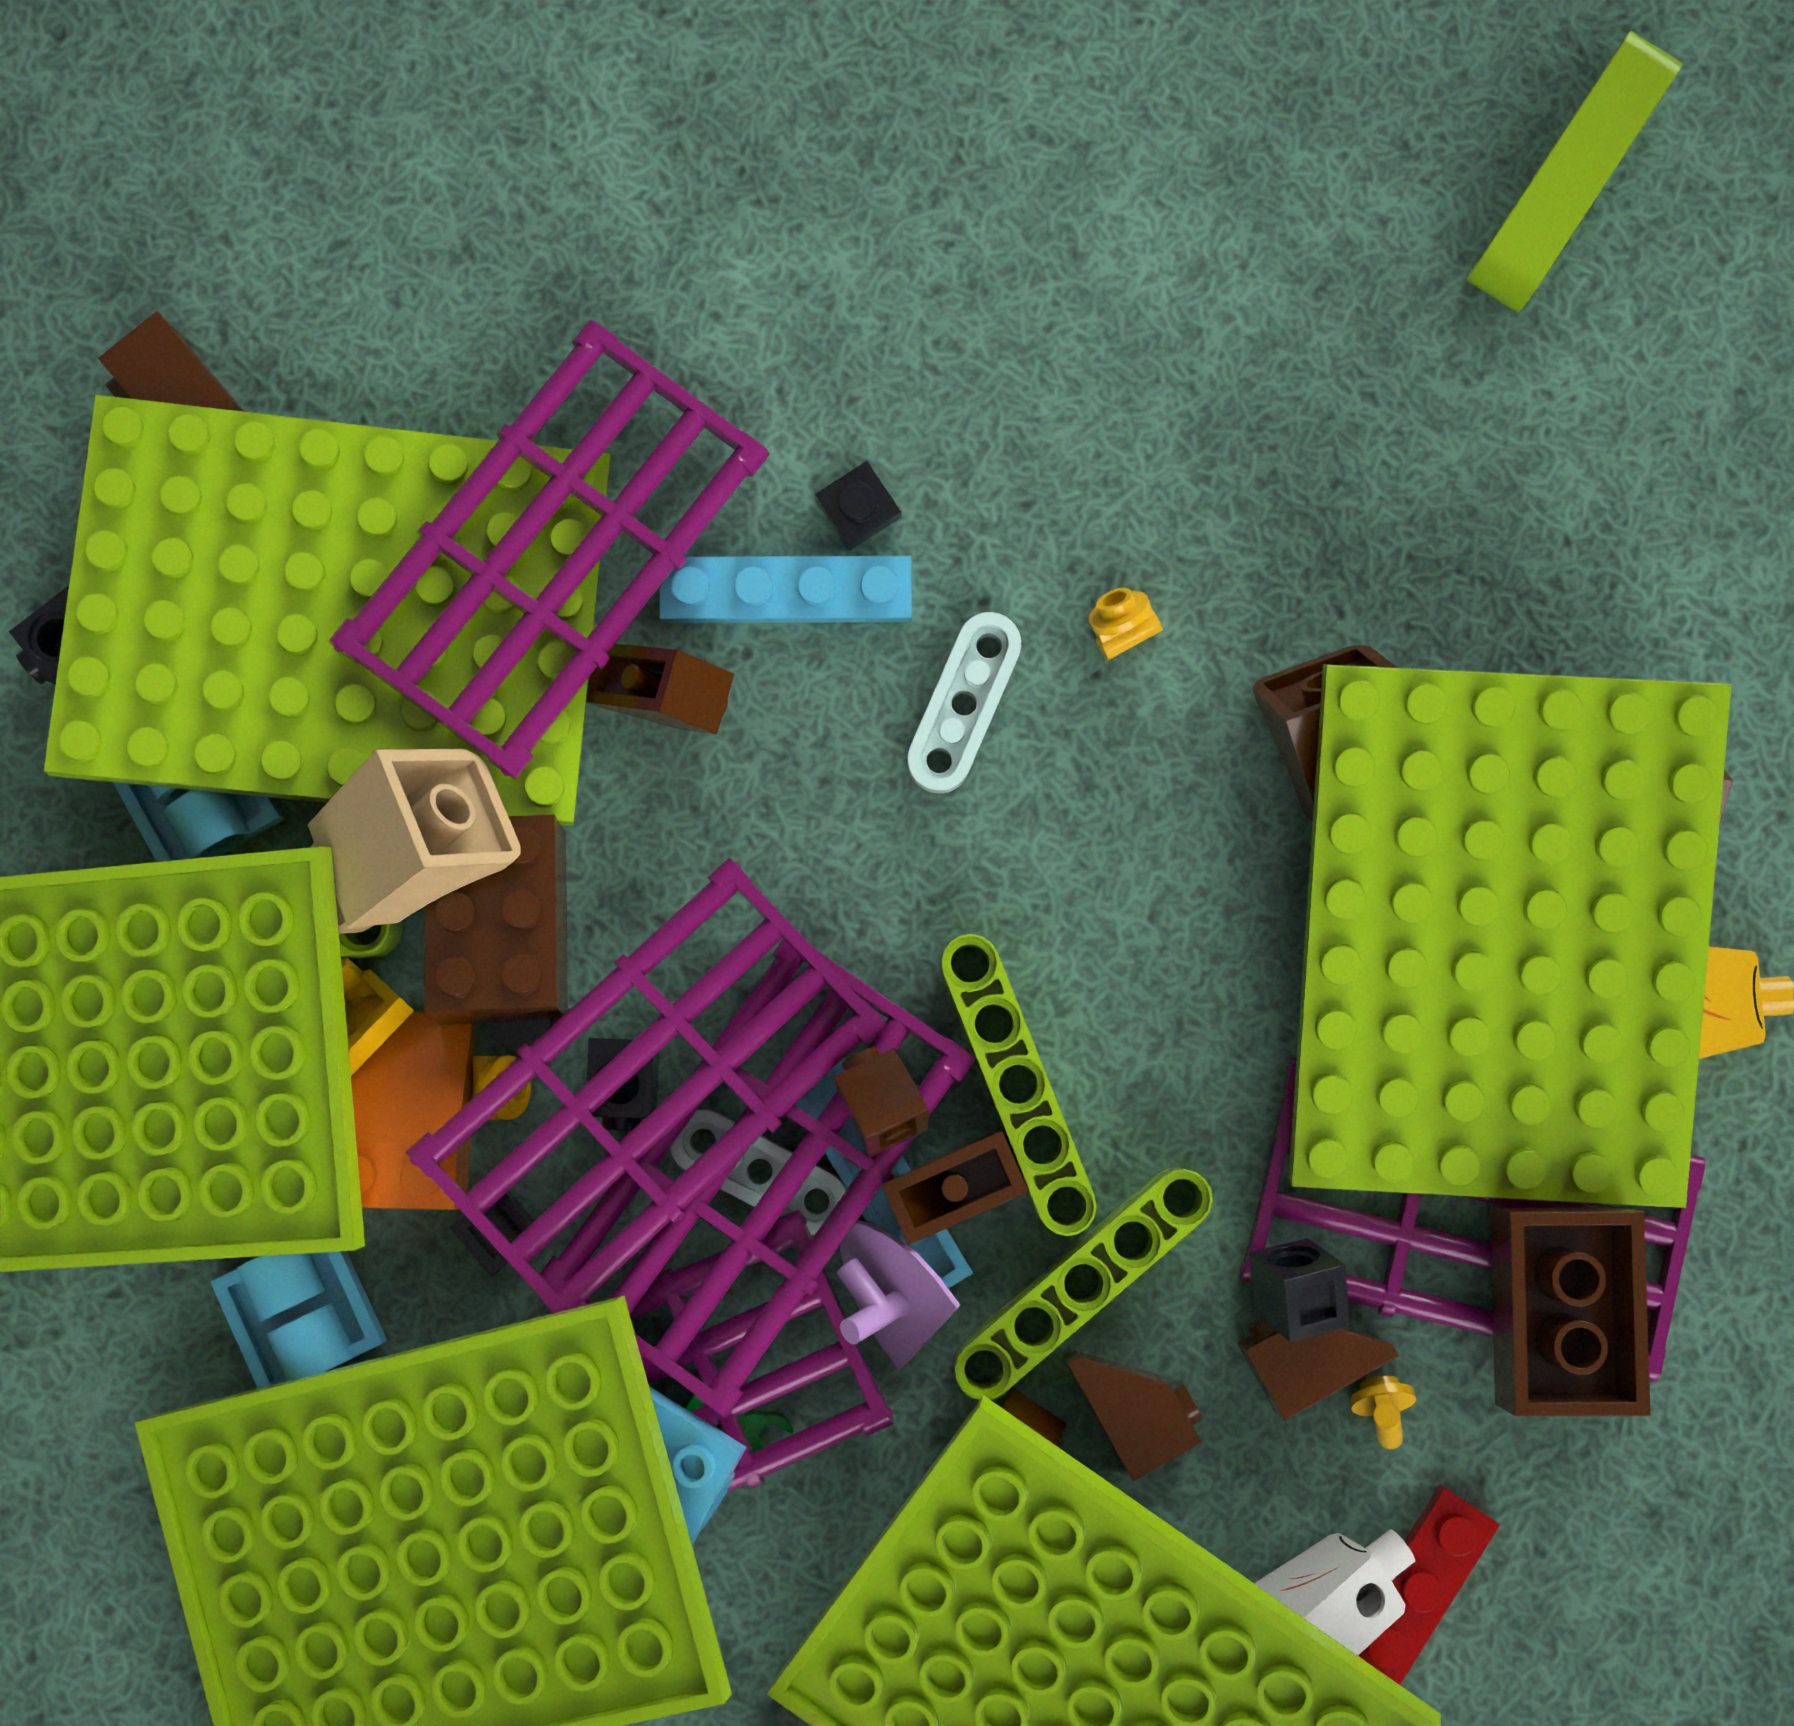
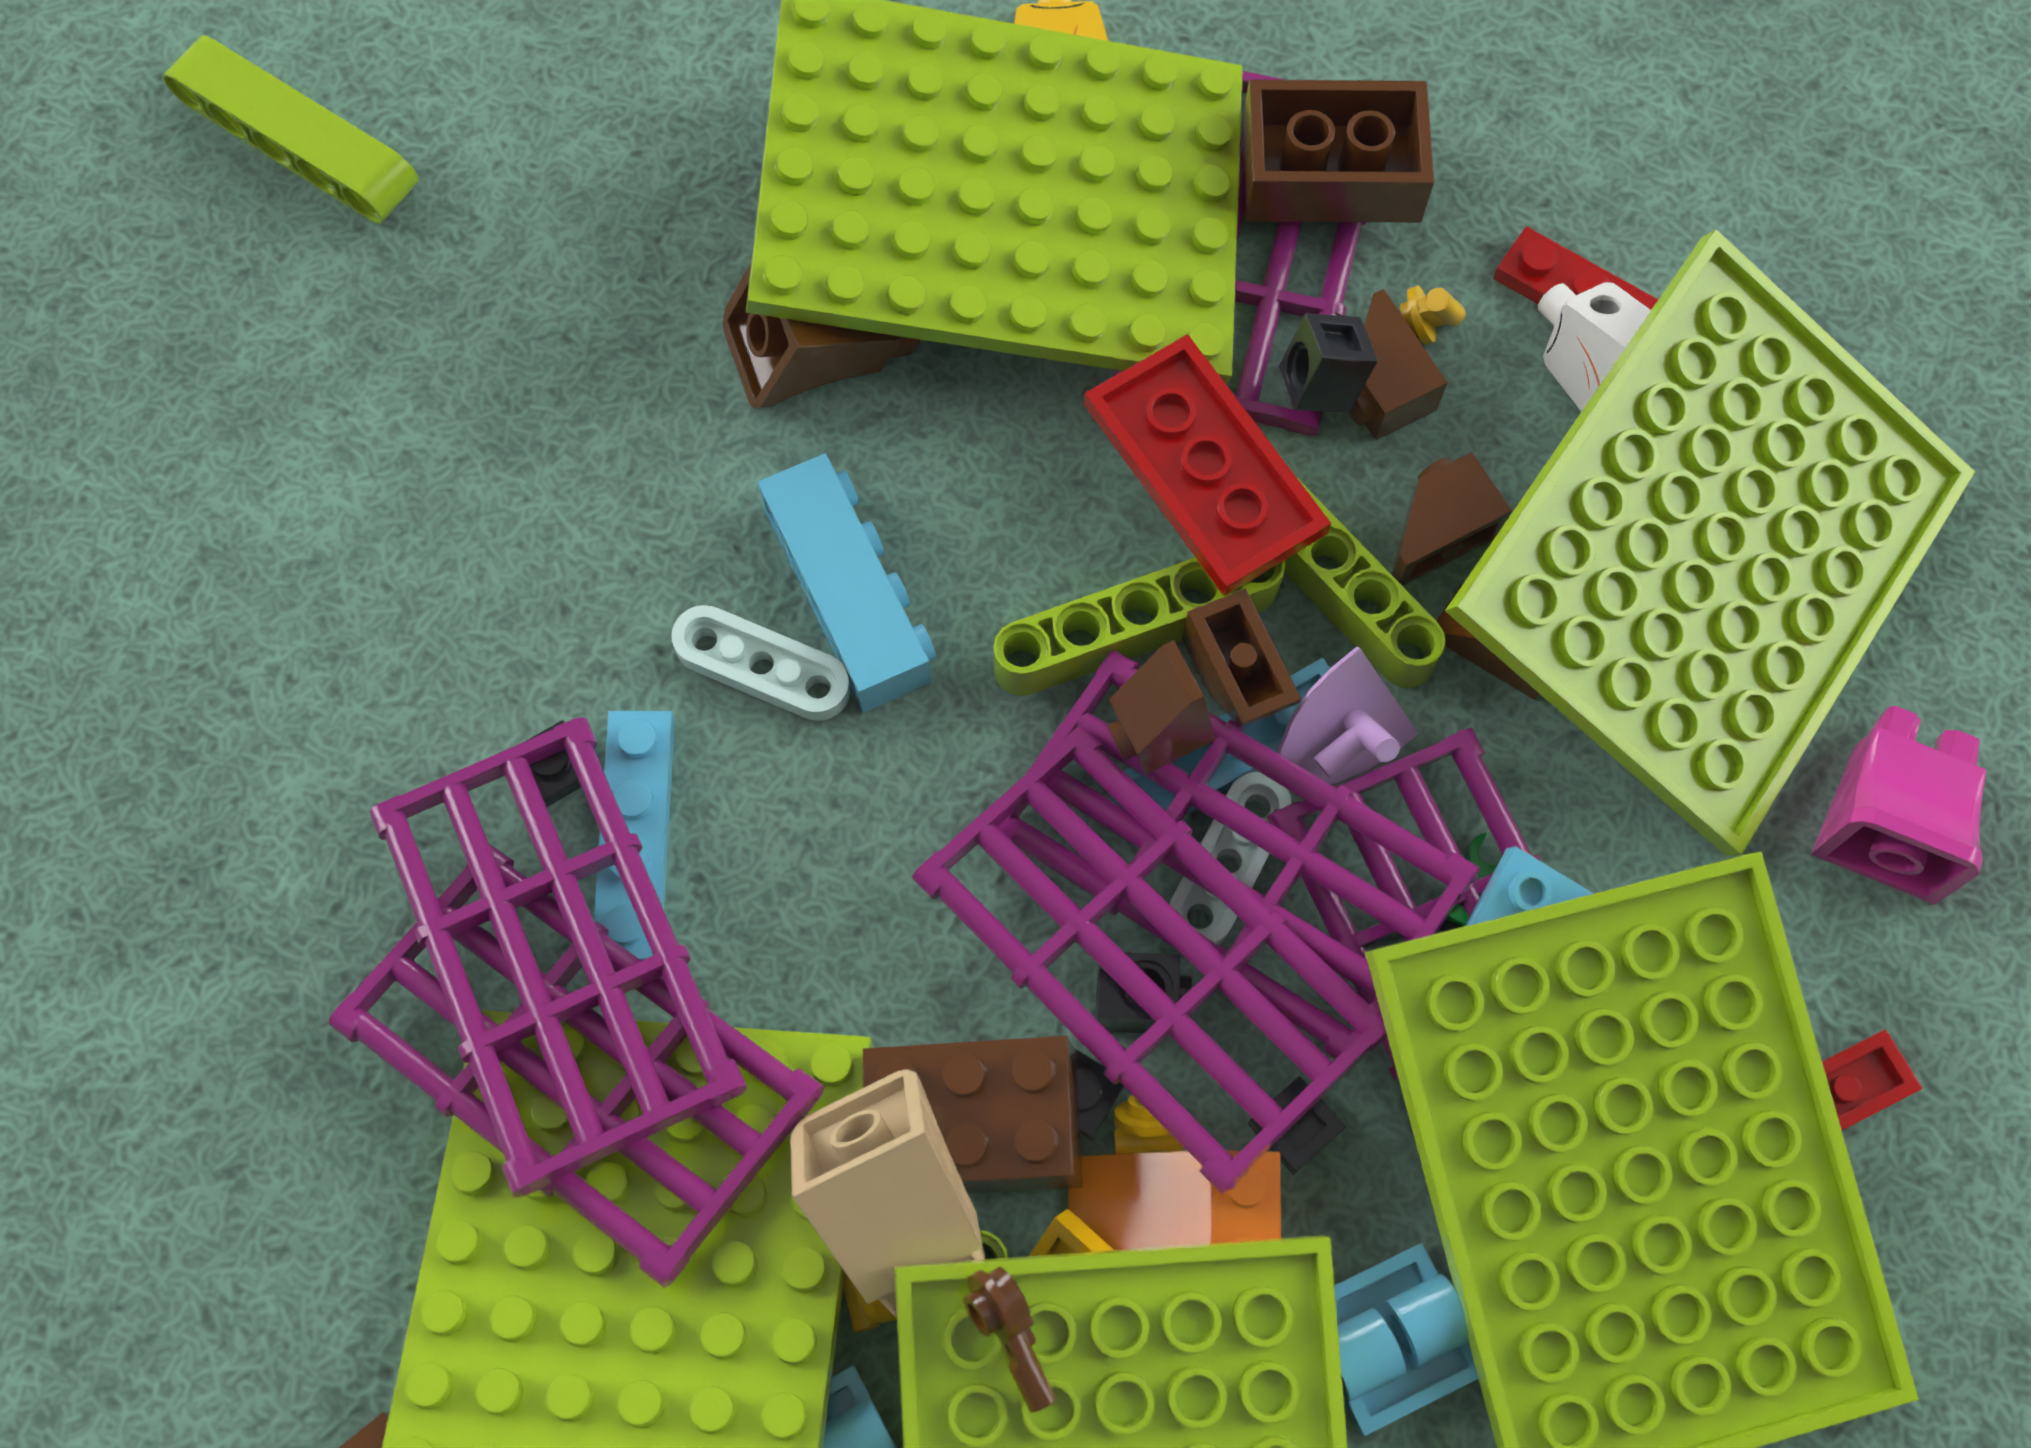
camera: 90 degrees left, 15 degrees down
reddish brown slope [586,644,734,735] -> none
yellow plate [1089,588,1163,661] -> none
none -> magenta door [370,717,747,1198]
none -> medium azure brick [757,453,936,713]
none -> reddish brown plate [963,1267,1056,1412]
none -> red plate [1084,334,1332,597]

